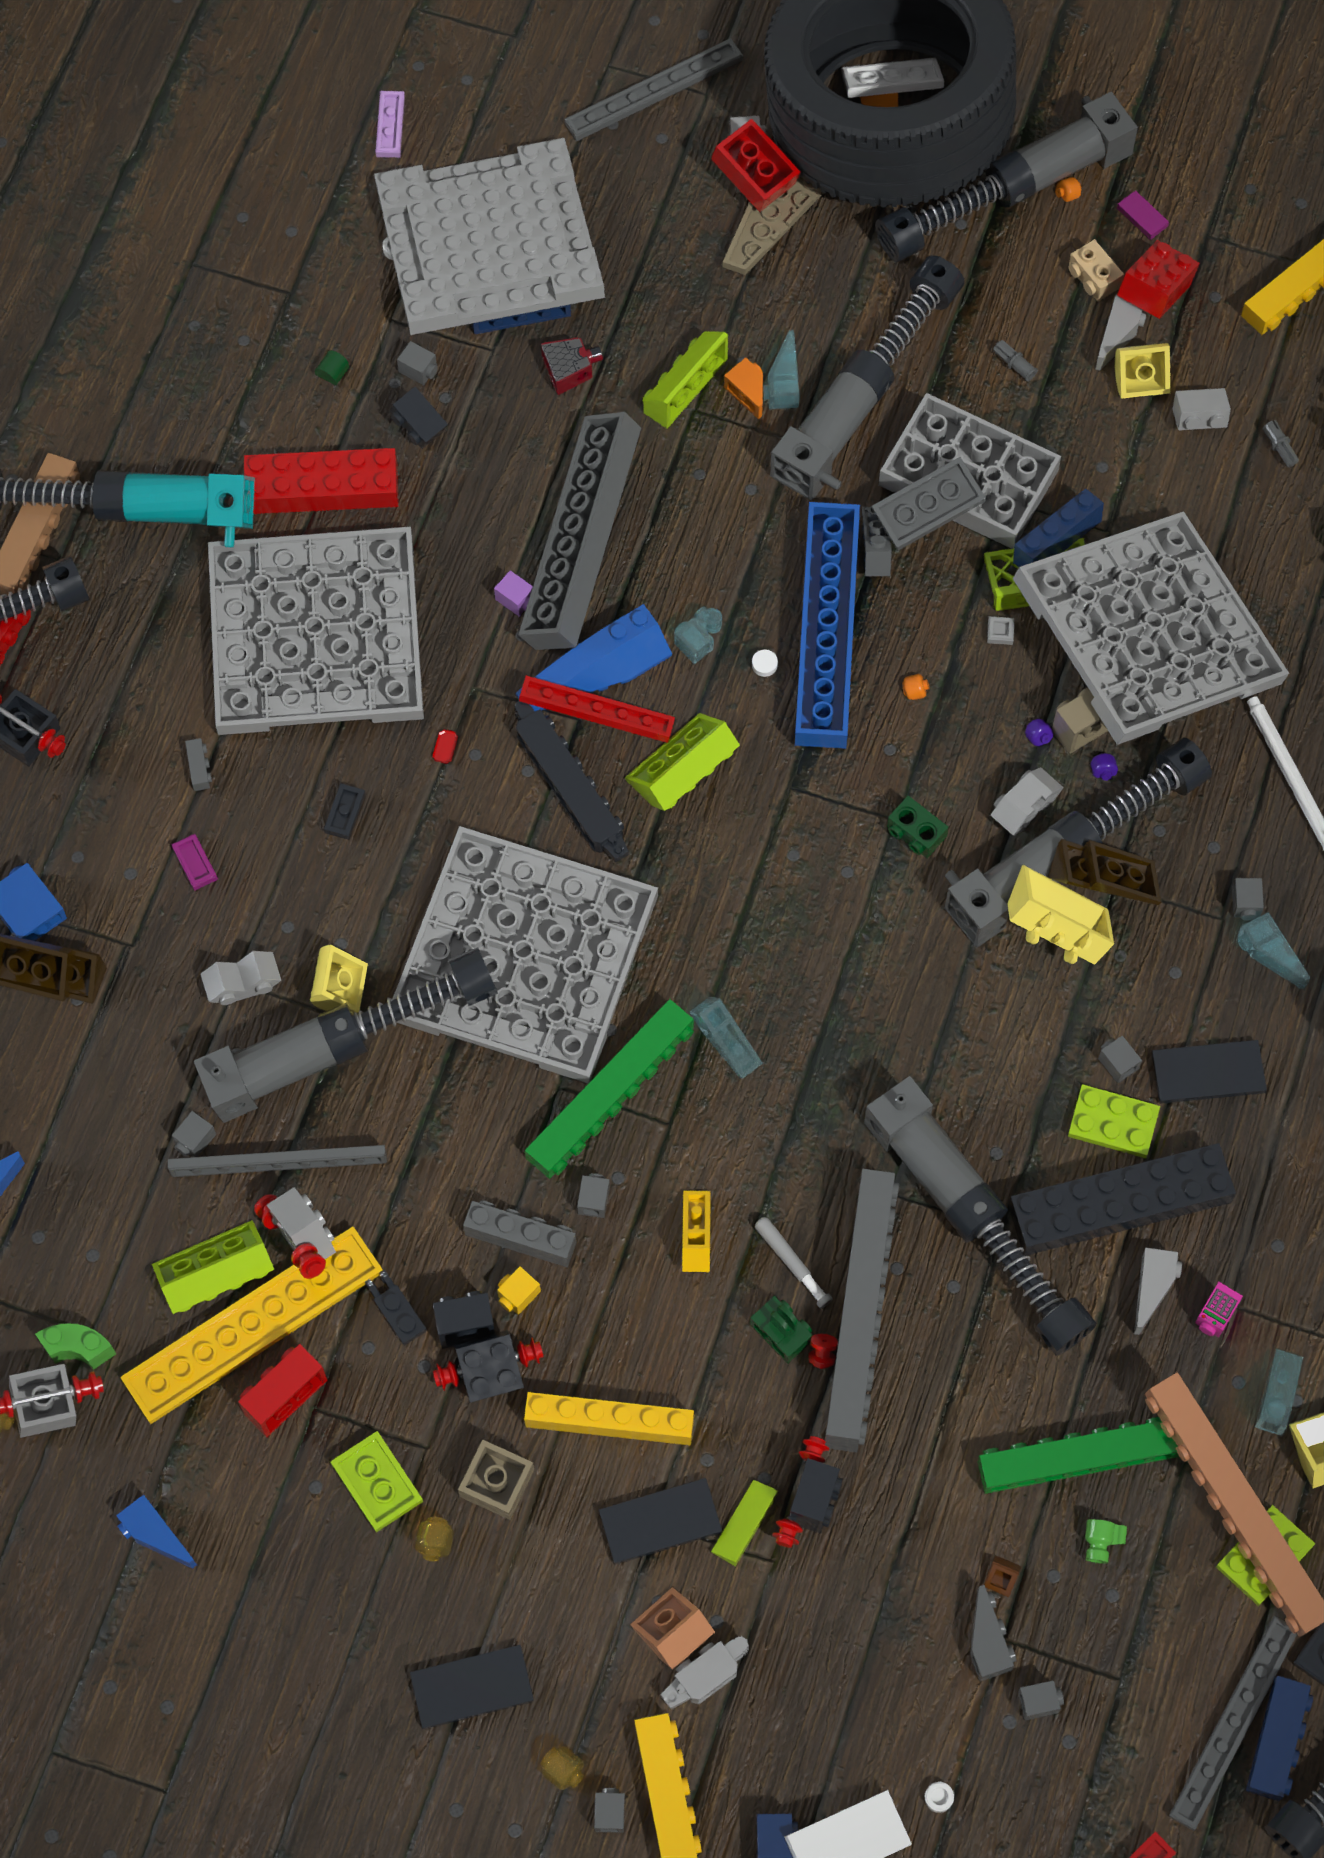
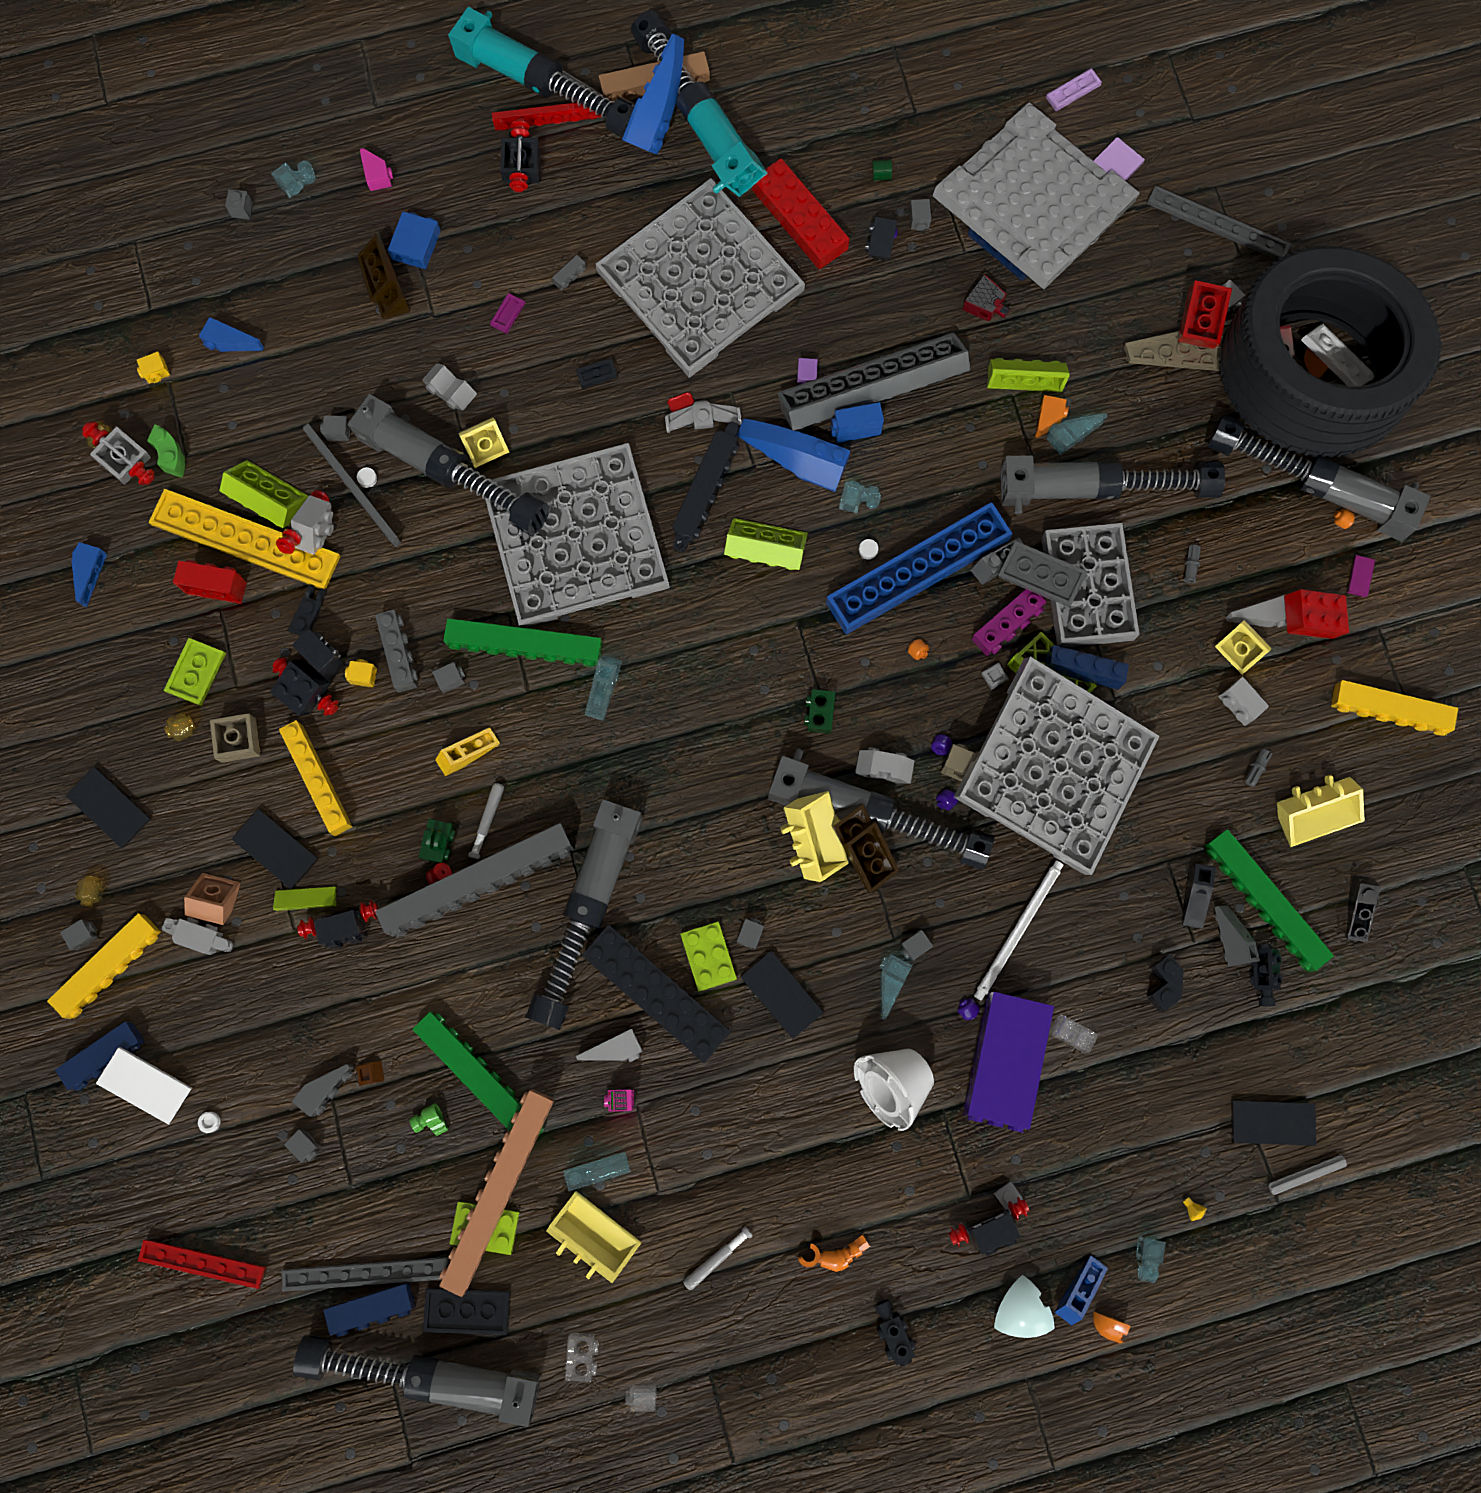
camera: 55 degrees right, 10 degrees up
red plate [519,675,675,743] -> none
tan brick [1069,239,1124,301] -> none
none -> white tile [357,468,377,488]
none -> blue wedge [622,33,684,154]
none -> light grey plate [665,400,742,433]
none -> blue brick [830,402,884,443]
none -> magenta brick [971,589,1046,656]
none -> lavender tile [1094,137,1145,181]

